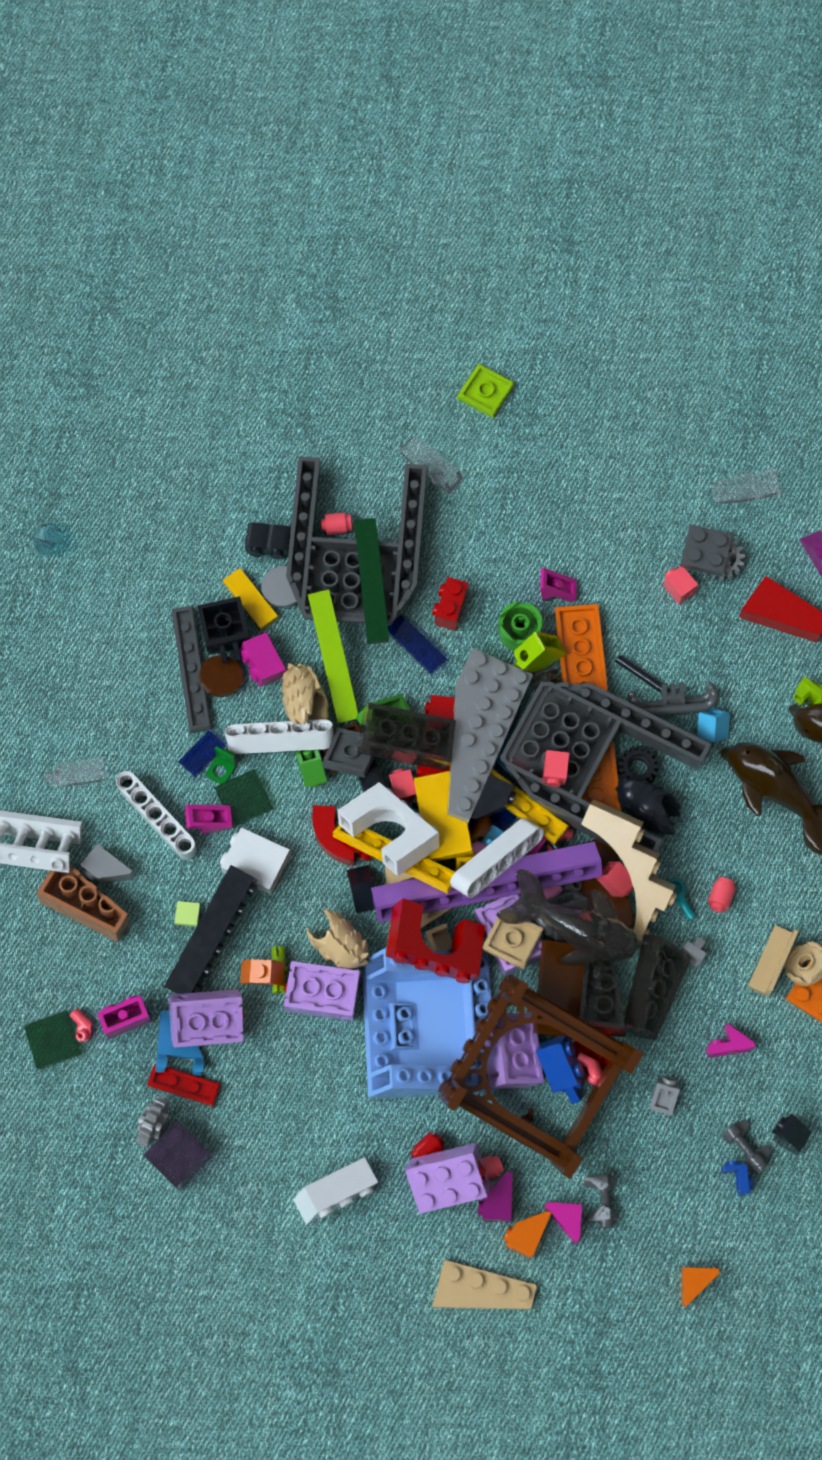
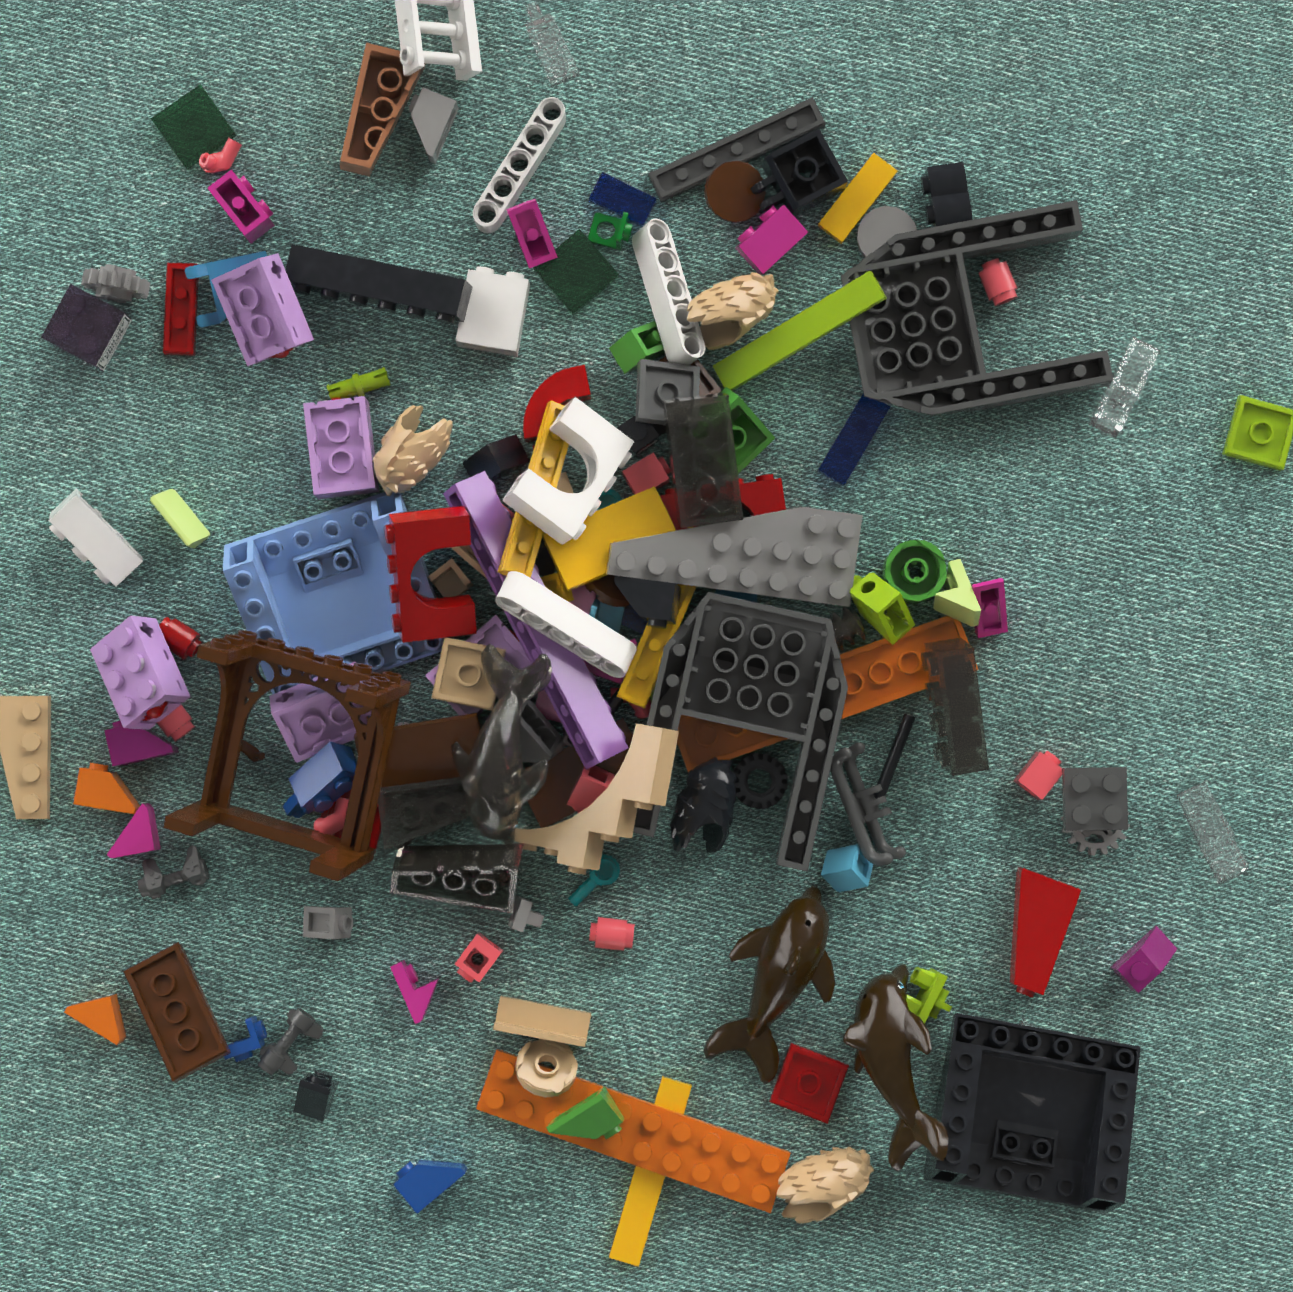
camera: 75 degrees right, 15 degrees up
yellowish green tile [175,901,201,927] -> none
orange slope [240,959,284,986] -> none
dark green tile [354,518,389,645] -> none
red brick [432,577,468,631] -> none
coral brick [542,750,569,787] -> none
none -> reddish brown tile [123,942,231,1083]
none -> yellowish green slope [150,489,210,549]
none -> coral brick [455,932,504,983]
none -> clear smoke brick [921,638,989,776]
none -> yellowish green slope [933,559,981,627]

